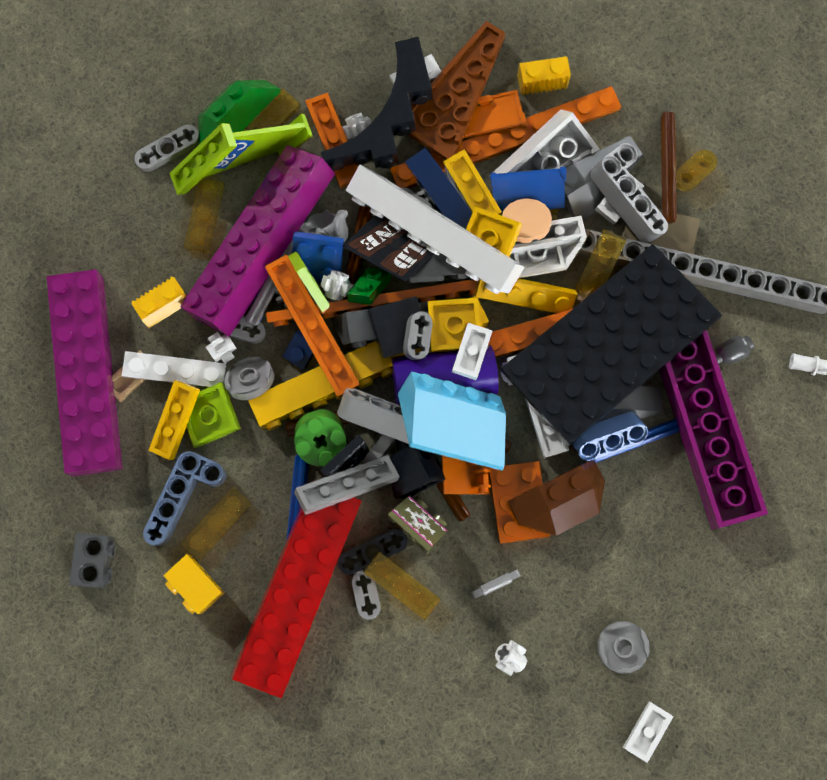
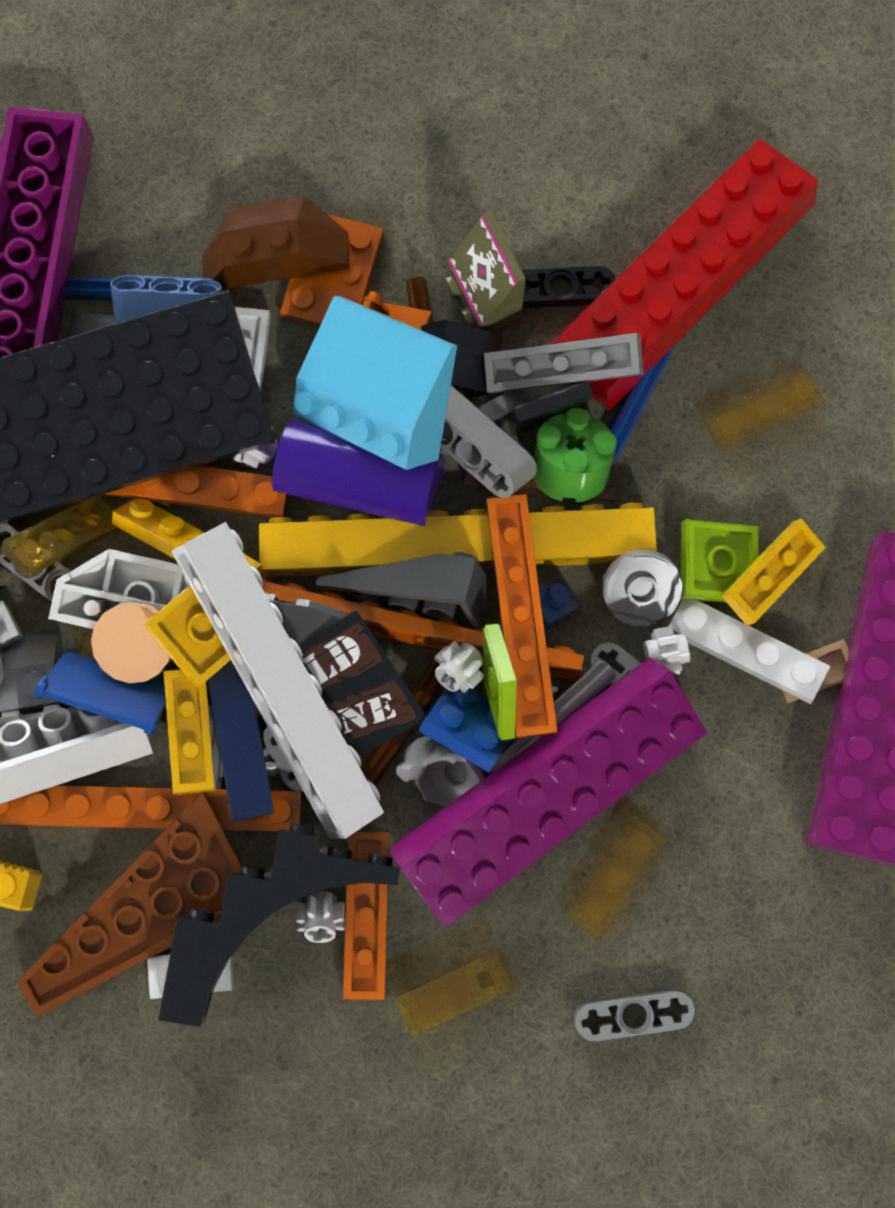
camera: 155 degrees left, 0 degrees up
yellow brick [131,276,187,328] -> none
sand blue beam [143,451,227,546] -> none
yellow brick [163,554,225,614] -> none
lime piece [170,114,313,195] -> none
green wedge [198,80,281,144] -> none
green plate [347,268,392,305] -> none
light grey beam [352,571,381,619] -> none
clear yellow plate [363,552,441,620] -> none
black tile [368,296,431,359] -> none
light grey beam [403,311,433,360] -> none
yellow plate [428,298,481,353] -> none
white plate [452,323,492,380] -> none
orange door [463,90,527,138] -> none
light grey piece [470,569,521,599] -> none
white gear [495,640,527,676] -> none
light grey tile [597,621,650,674] -> none

